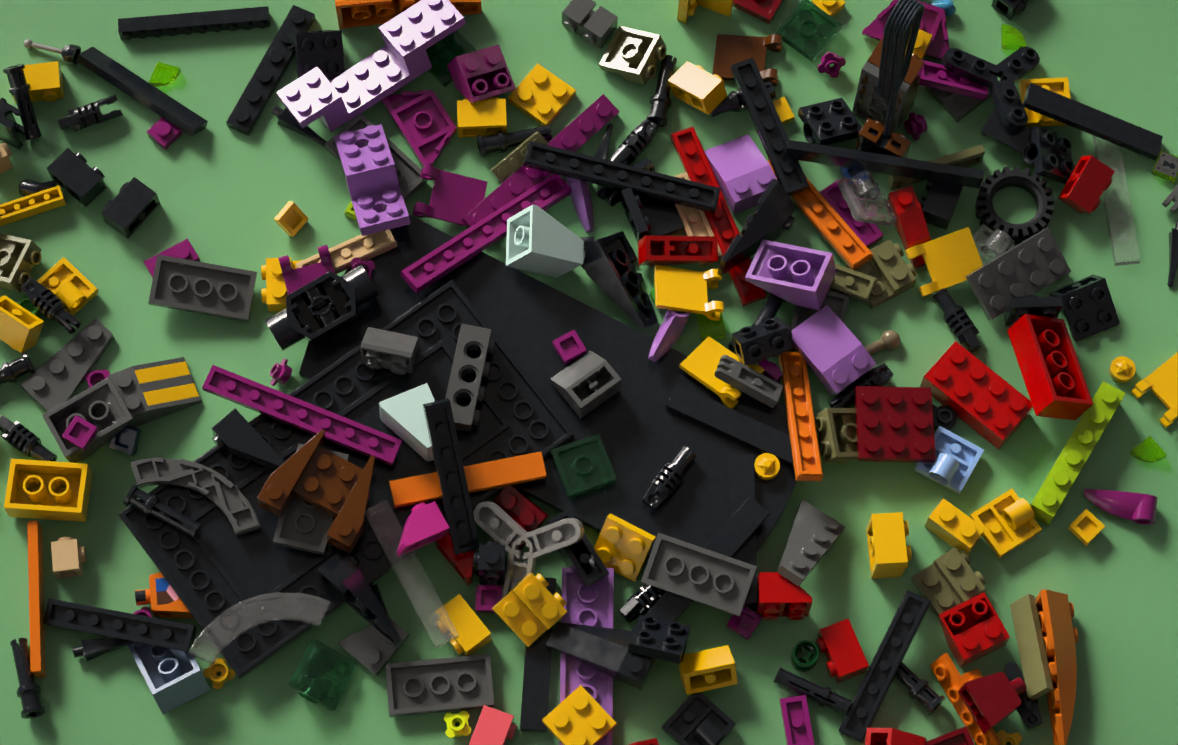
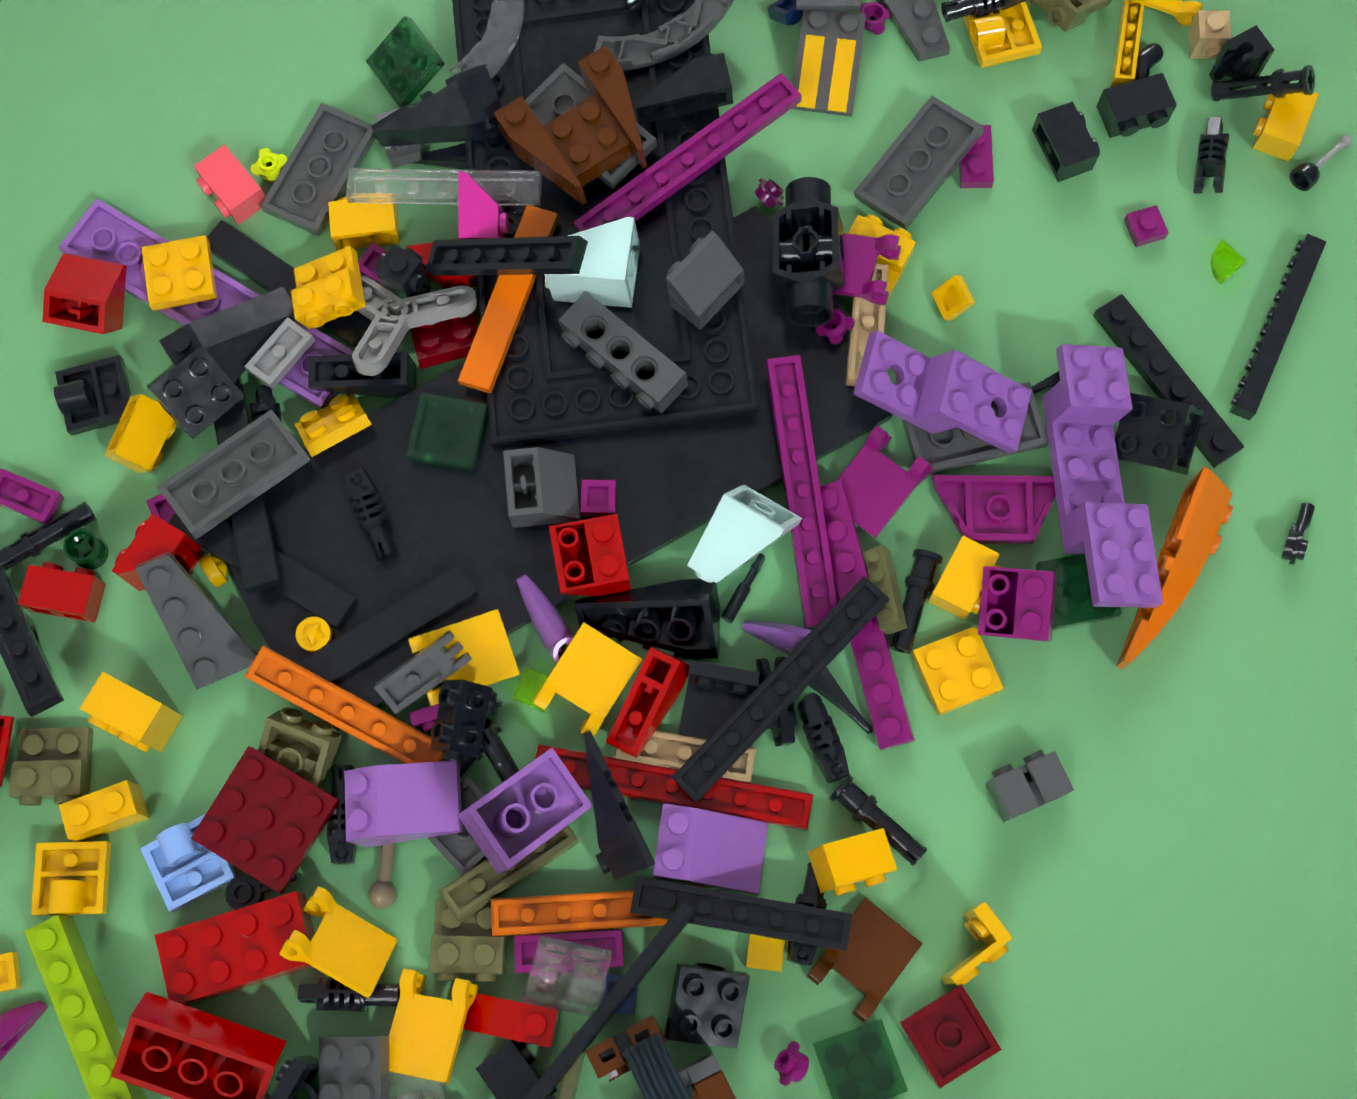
camera: 125 degrees right, 5 degrees up
black tile [77,47,208,136] -> none
olive plate [599,26,667,85] -> none
none -> yellow tile [199,553,228,588]
none -> light grey plate [244,317,316,390]
none -> yellow flag [279,886,398,998]
none -> red slope [549,514,631,596]

